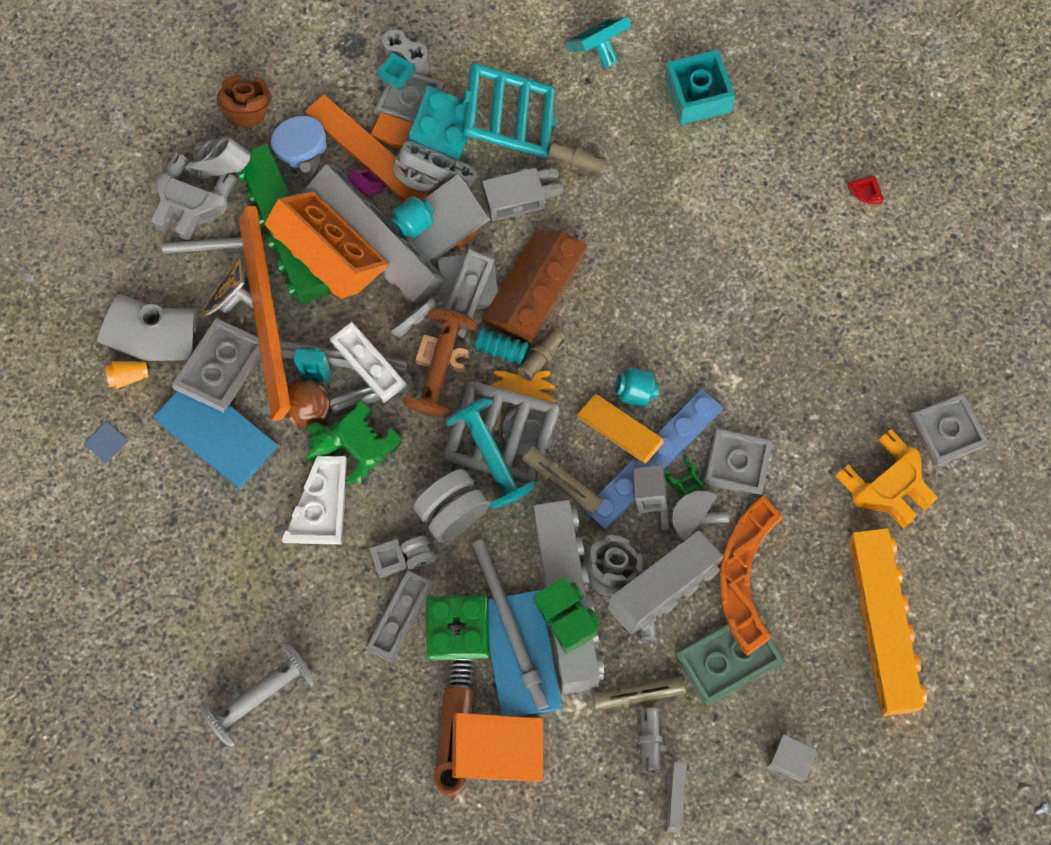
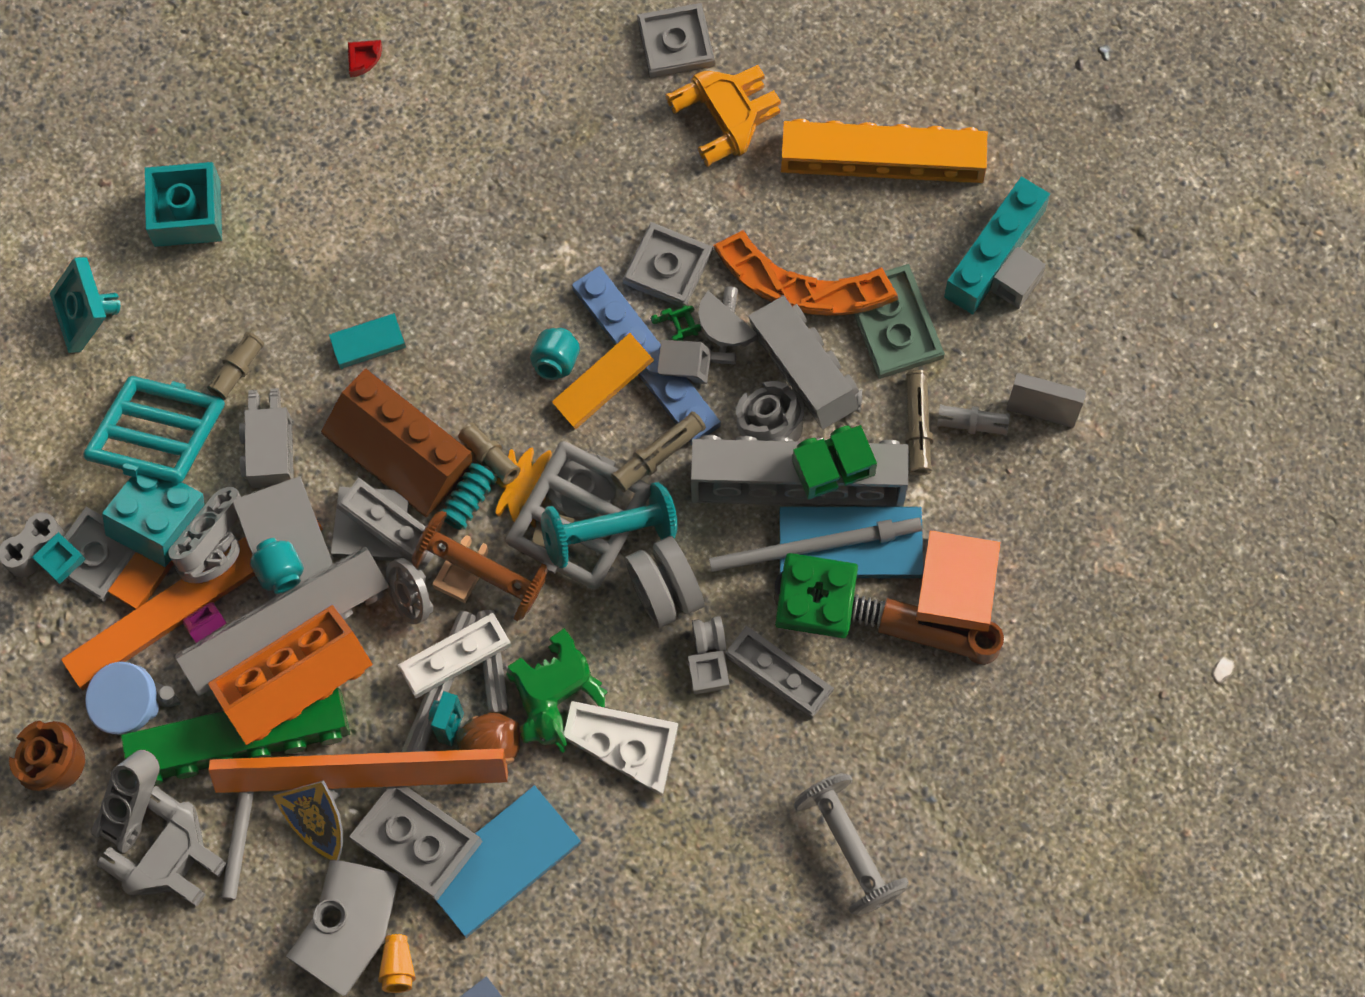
camera: 80 degrees left, 0 degrees up
none -> teal tile [329,313,406,369]
none -> teal brick [944,176,1050,315]

